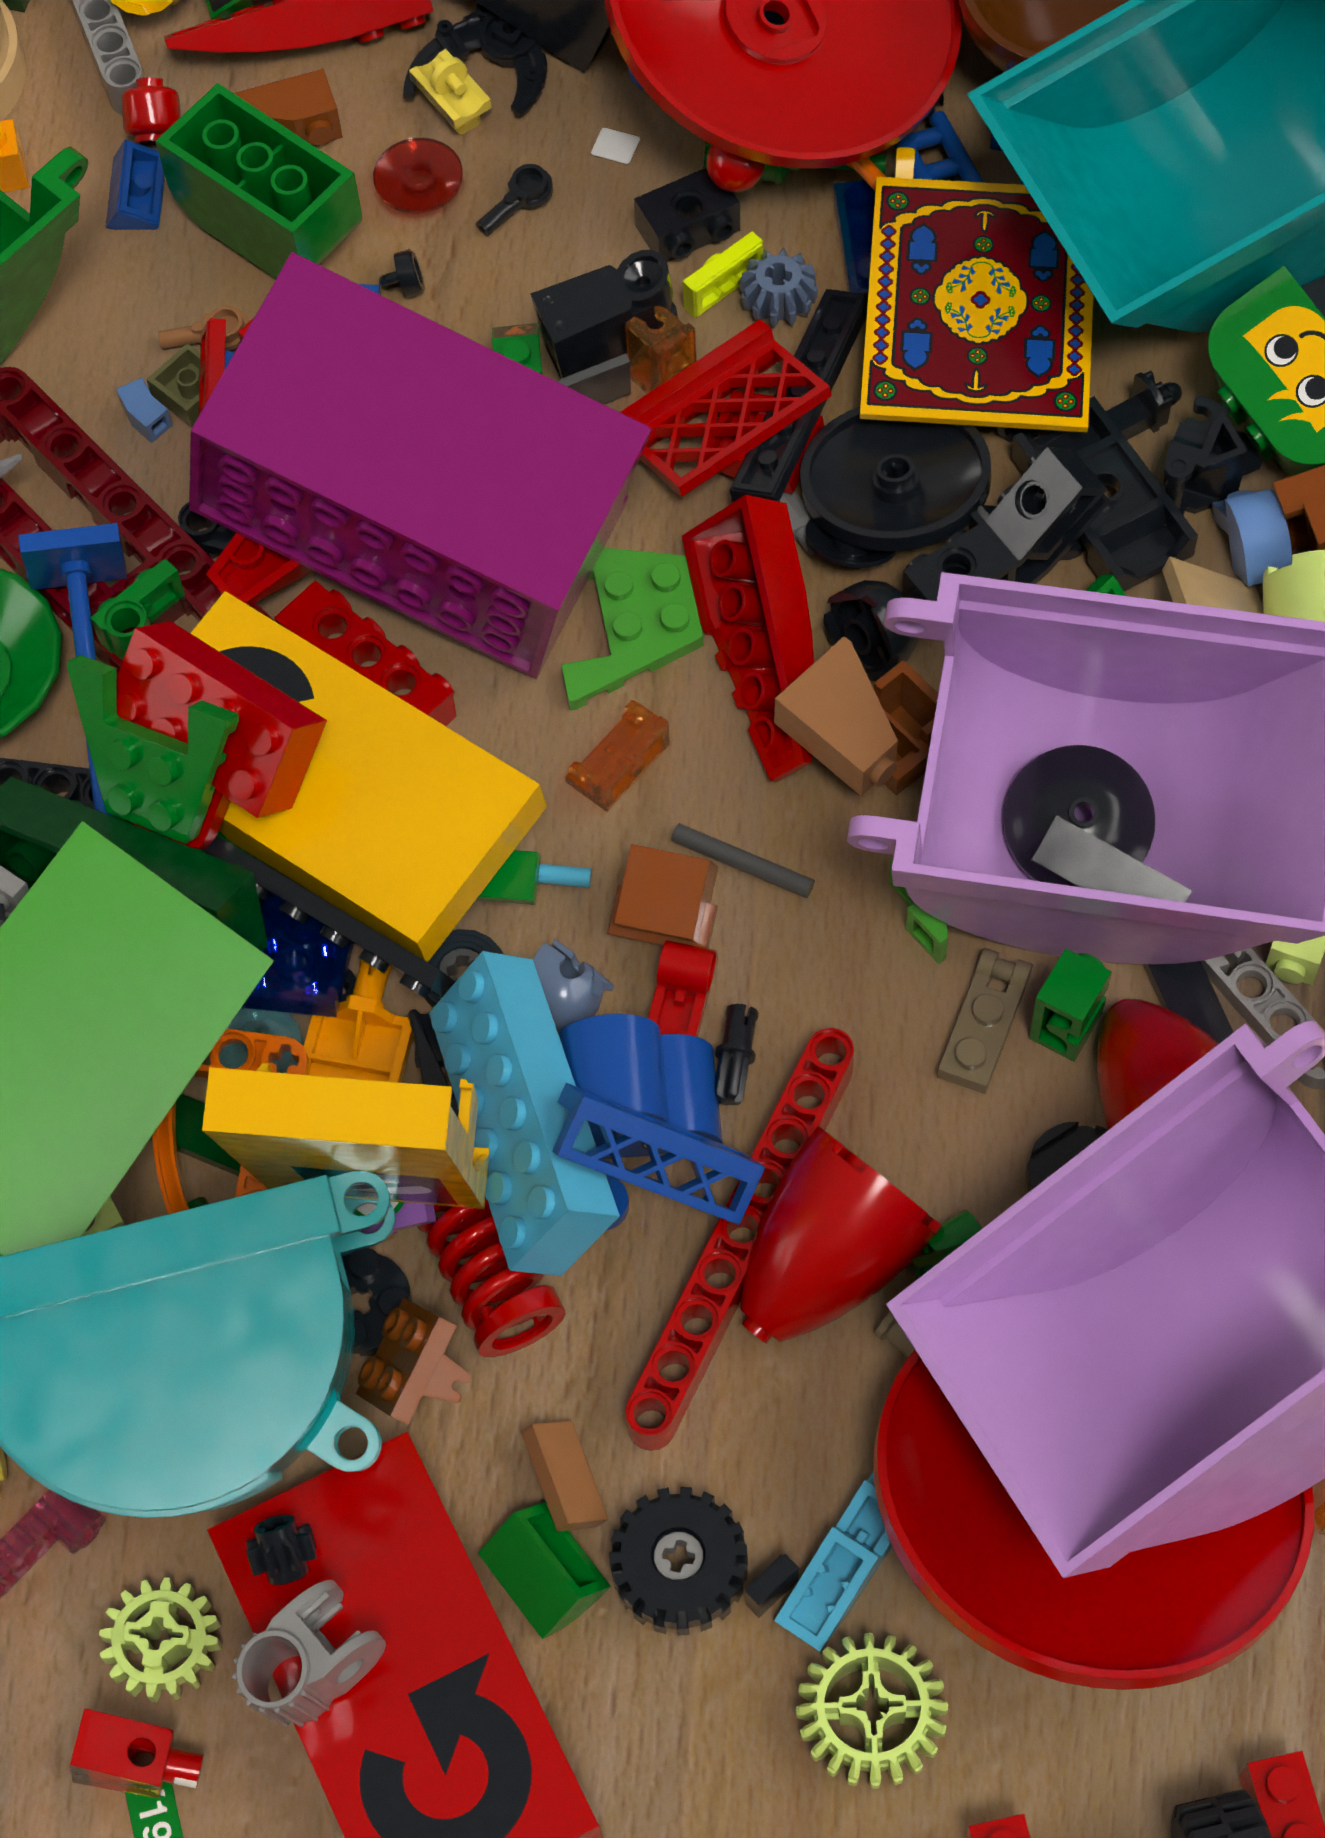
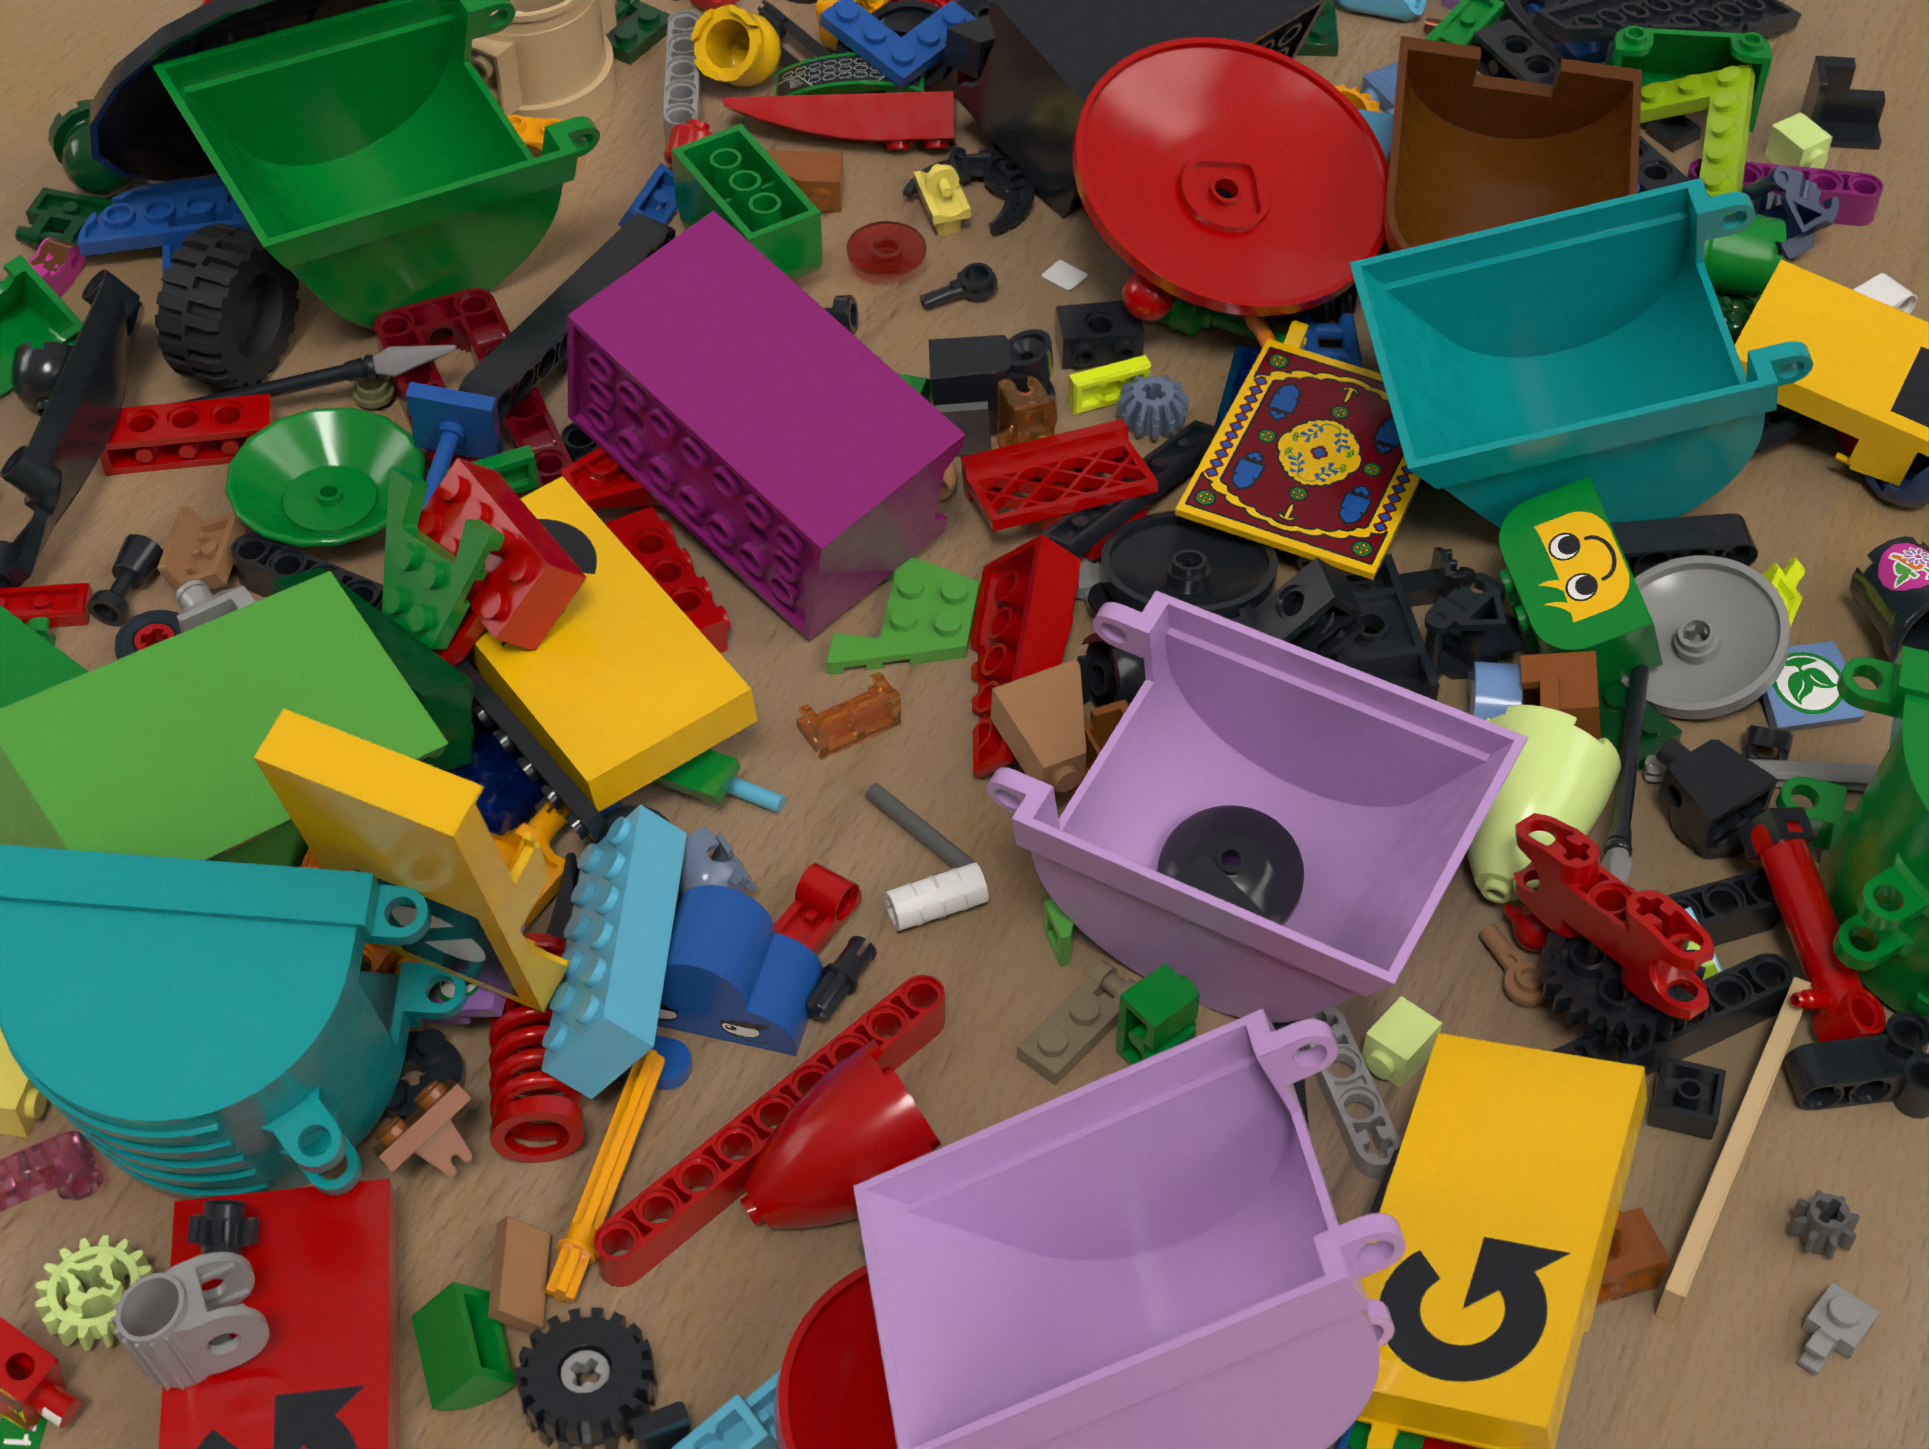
camera: 15 degrees right, 15 degrees down
blue fence [552,1083,765,1225] -> none
dark orange plate [608,844,718,949] -> none
none -> black beam [458,213,676,422]
none -> light orange axle [544,1049,665,1303]
none -> white axle [883,862,989,932]

